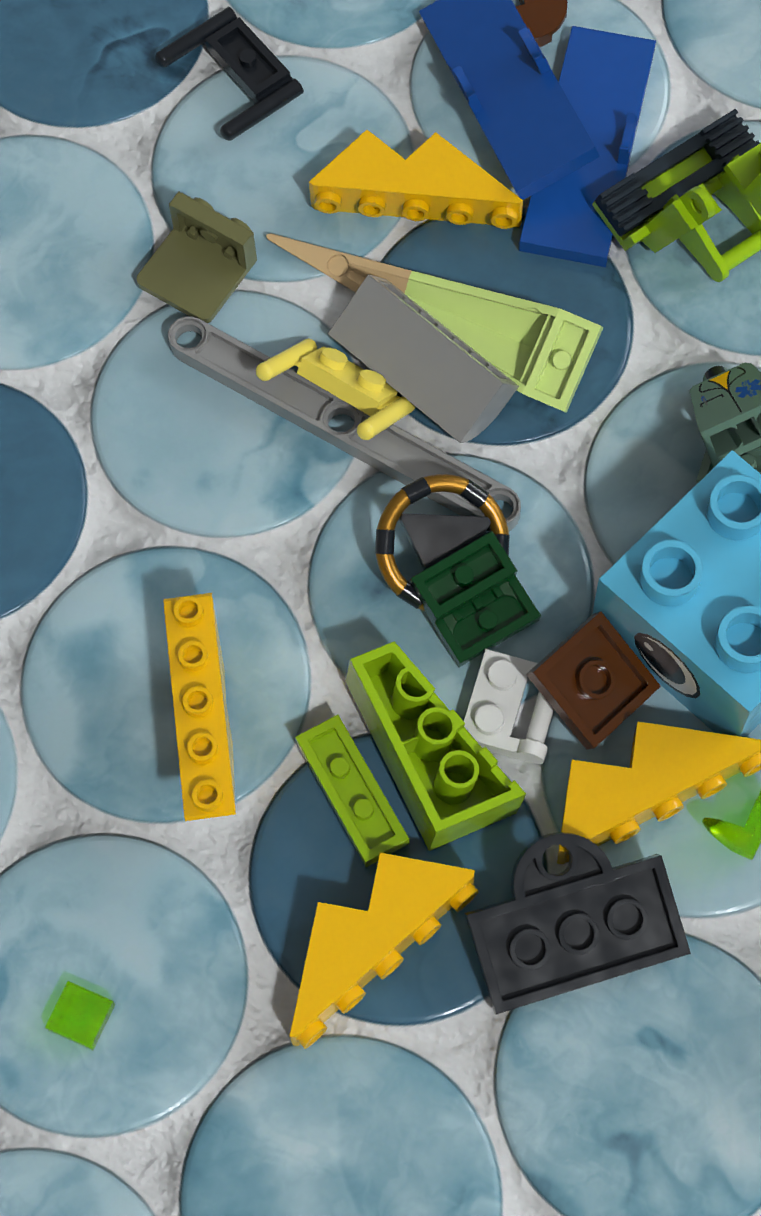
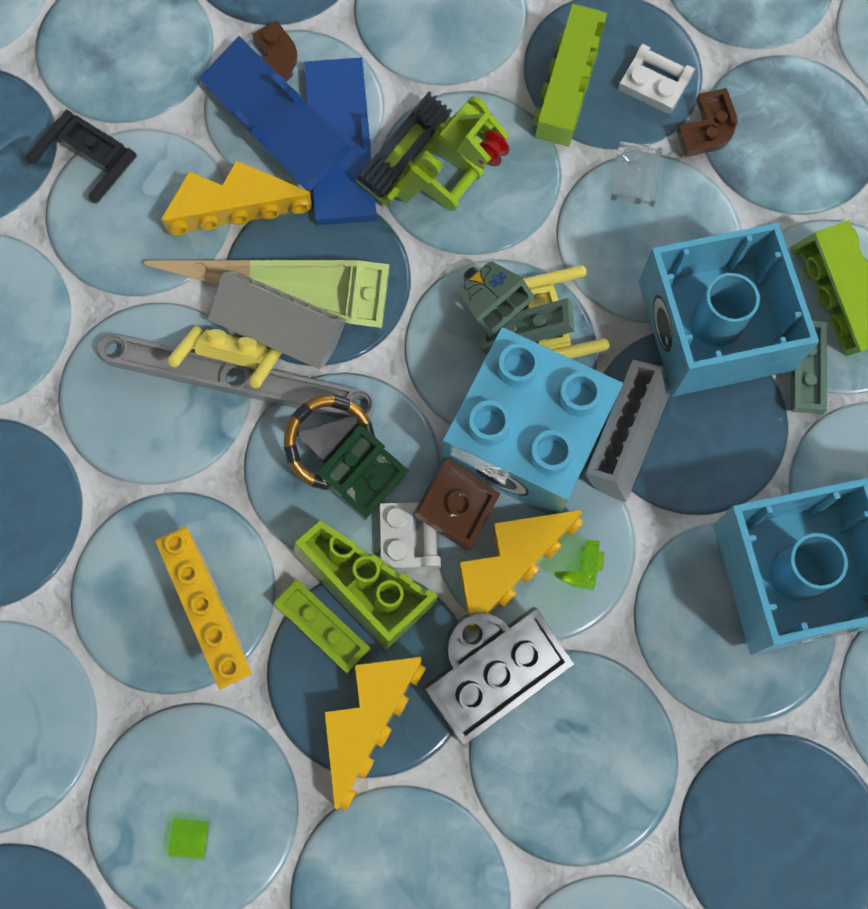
camera: 25 degrees left, 5 degrees up
olive bracket [137,191,257,323] -> none

